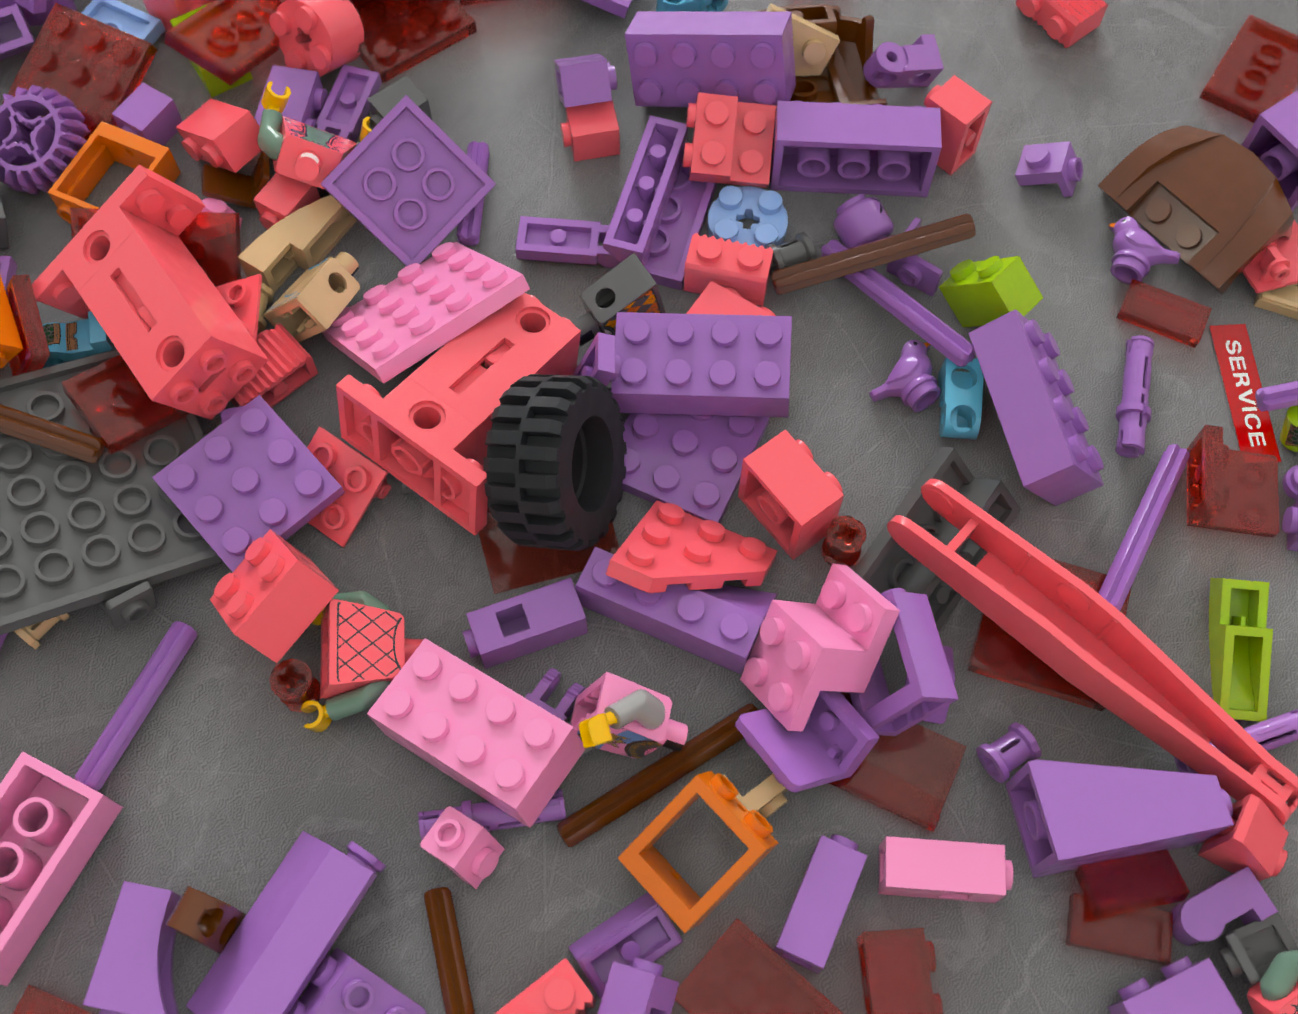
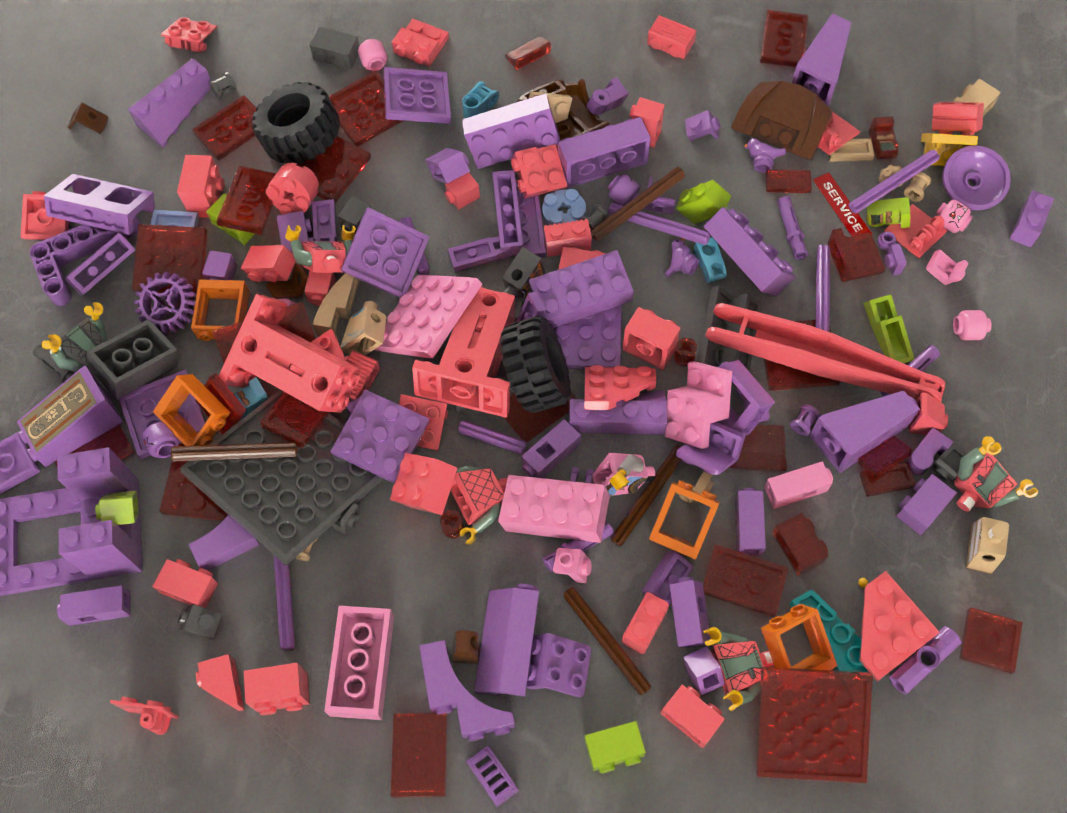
camera: 20 degrees left, 0 degrees up
medium lavender axle [75,621,197,791] -> none
none -> medium lavender axle [458,420,527,454]

